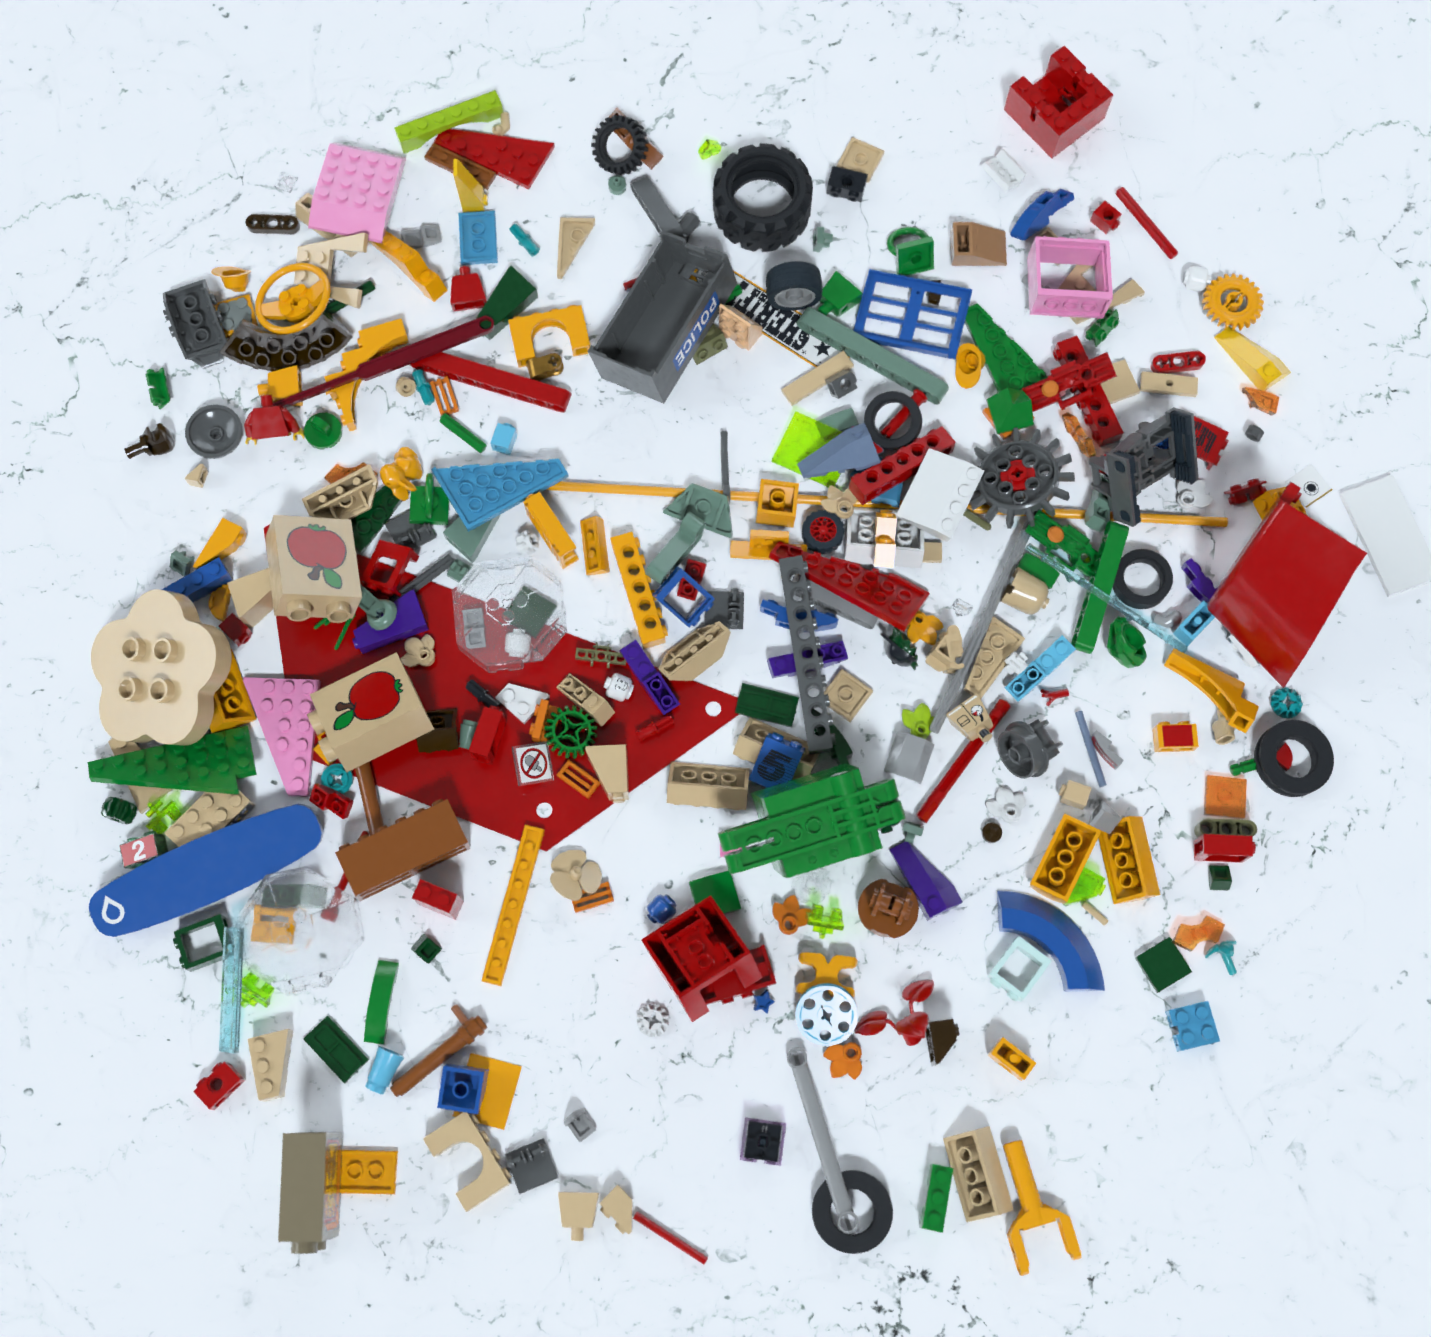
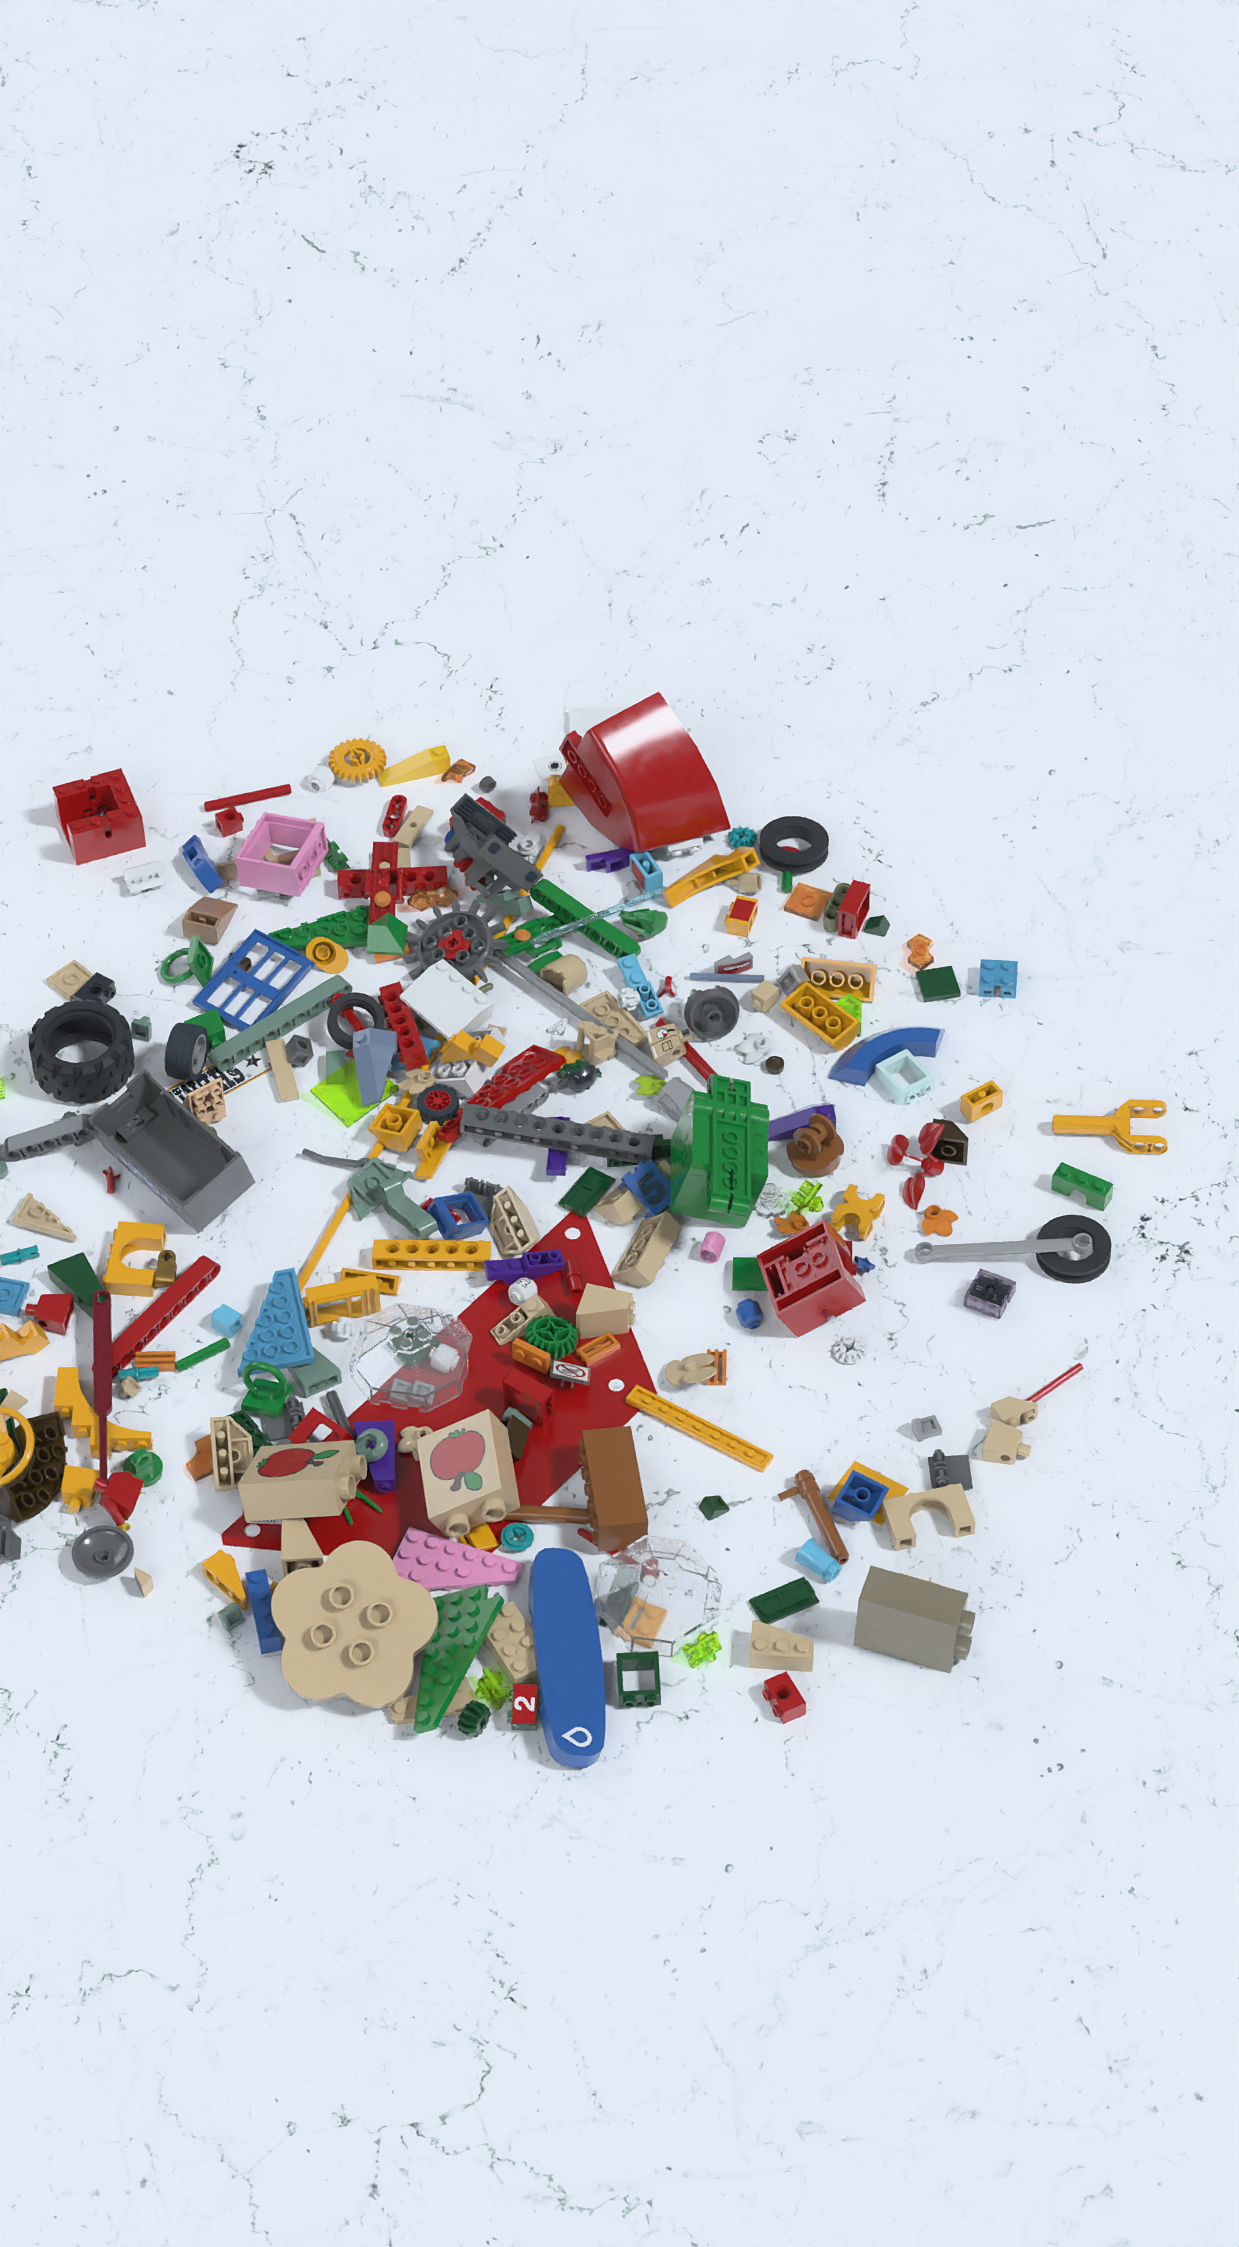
camera: 70 degrees left, 25 degrees down
dark brown piece [124,423,174,459] -> none
green hinge [145,368,170,410] -> none
clear light blue tile [219,927,244,1053] -> none
red slope [309,783,354,819] -> none
green slope [363,960,399,1045] -> none
light orange animal [380,447,423,501] -> none
red brick [412,879,464,920] -> none
sand green tile [447,559,474,586] -> none
black axle [465,680,501,708] -> none
white wing [495,683,550,724] -> none
olive piece [575,642,626,668] -> none
blue slope [760,599,839,632] -> none
wedge [796,983,858,1046] -> none
tan slope [943,1126,1014,1222] -> none
tan piece [1081,901,1109,926] -> none
black tyre [1112,549,1173,609] -> none
teal plant [1205,940,1237,975] -> none

